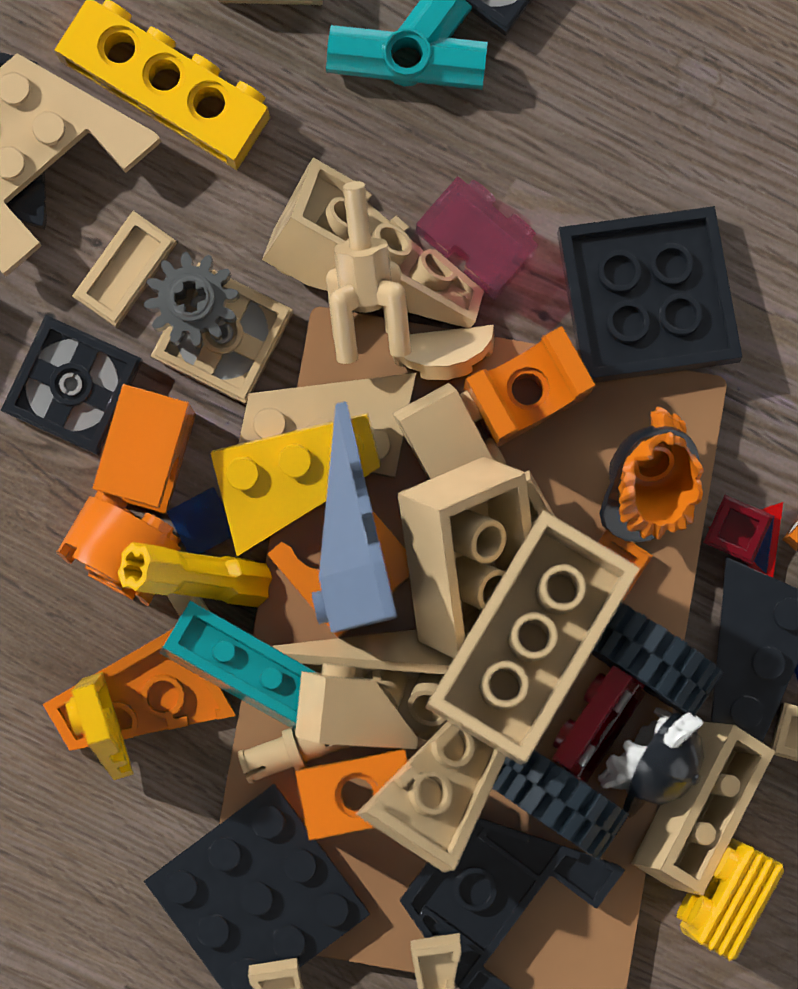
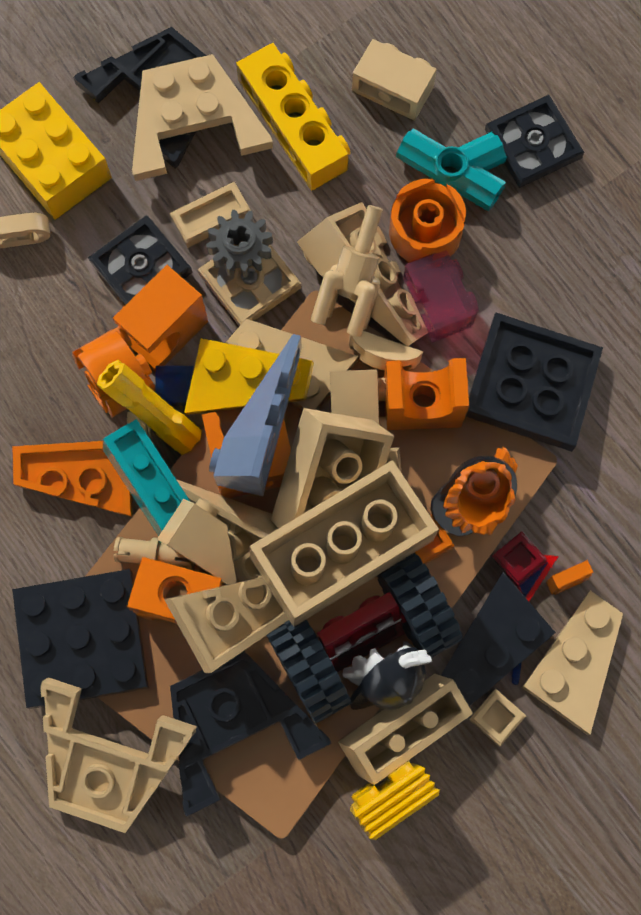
camera: 30 degrees right, 10 degrees down
yellow wing [66,672,134,780] -> none
none -> orange brick [389,179,466,267]

